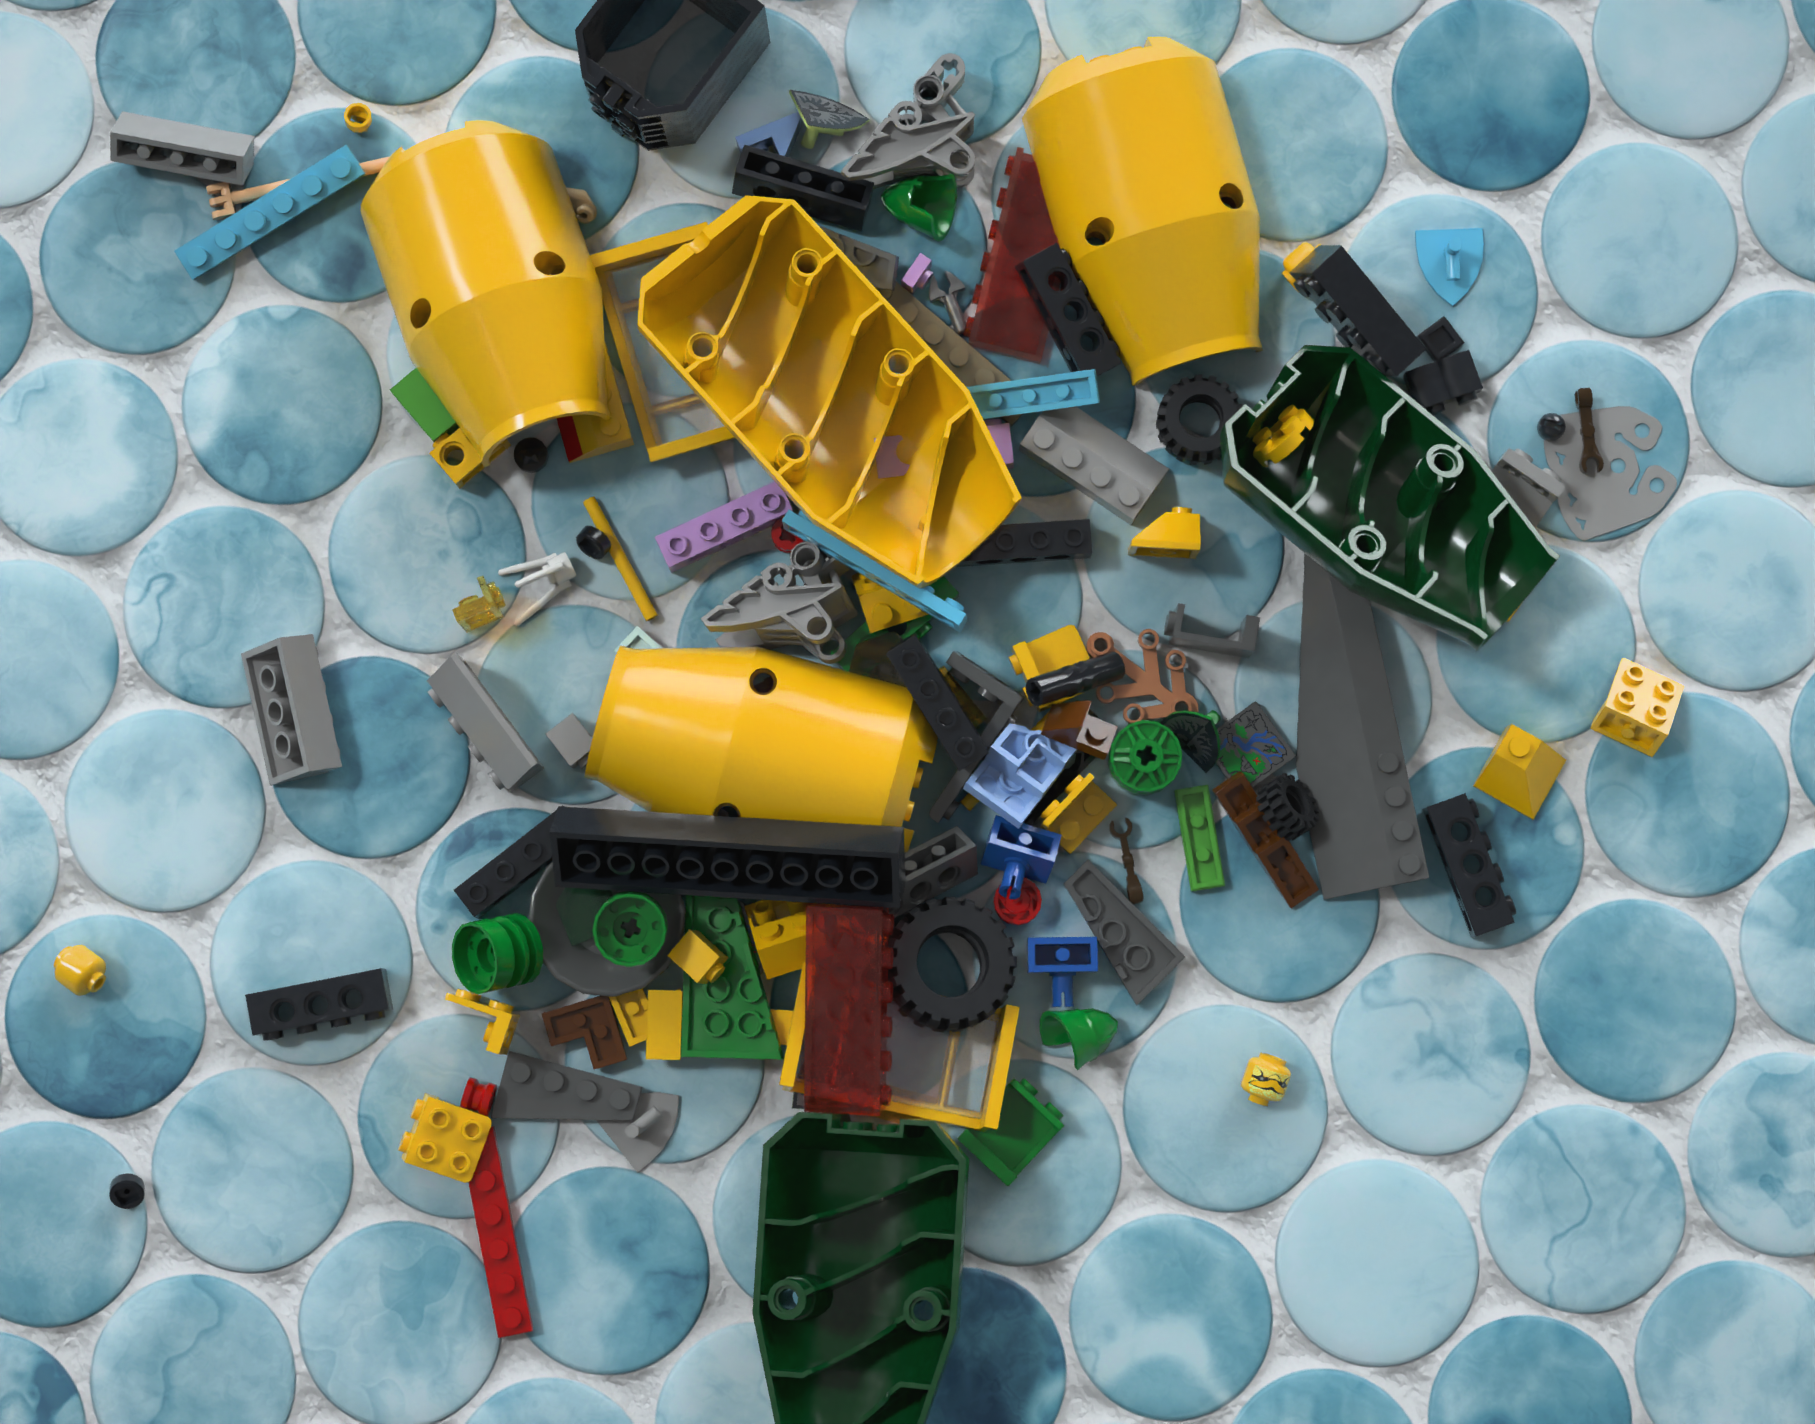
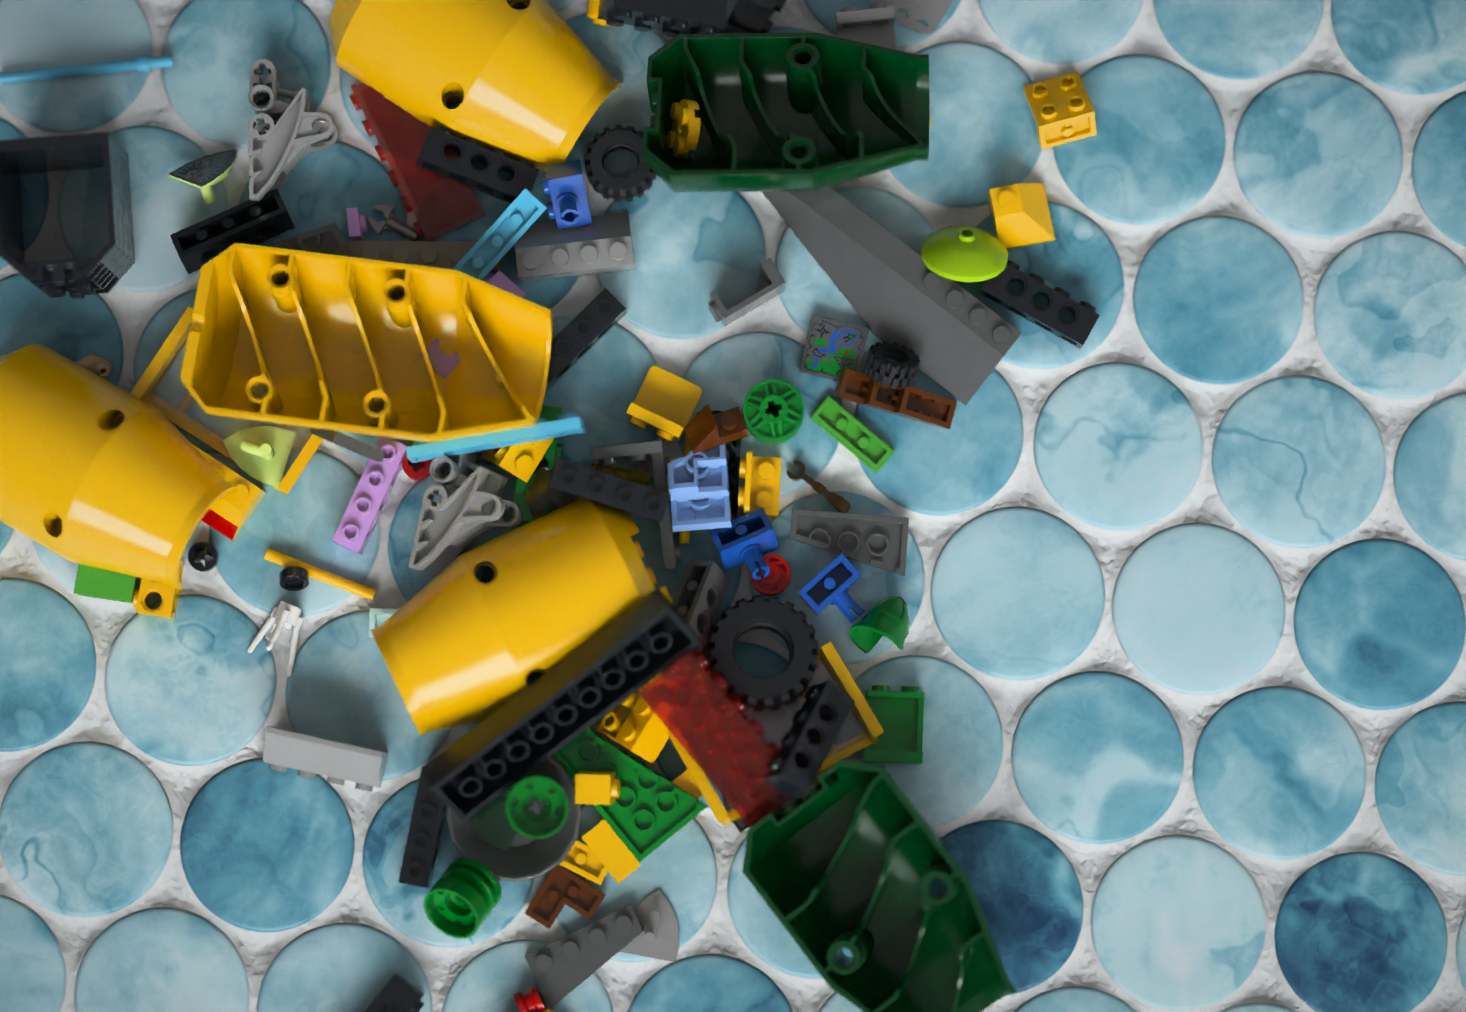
camera: 45 degrees left, 0 degrees up
light grey slope [241,634,342,786] -> none
yellow bracket [445,988,520,1055] -> none
clear yellow bracket [452,575,506,633] -> none
light grey brick [546,713,592,769] -> none
light blue slope [735,112,802,157] -> none
green helmet [881,174,957,242] -> none
black axle [1026,652,1125,706] -> none
nougat plant [1086,629,1198,724] -> none
yellow slope [1128,507,1201,559] -> none
shield [1160,710,1221,773] -> none
yellow head [1241,1052,1291,1106] -> none
none -> yellowish green shield [223,426,296,487]
none -> dark grey tile [309,427,386,462]
none -> blue brick [541,159,592,230]
none -> black brick [764,680,855,801]
none -> lime dish [921,225,1008,282]

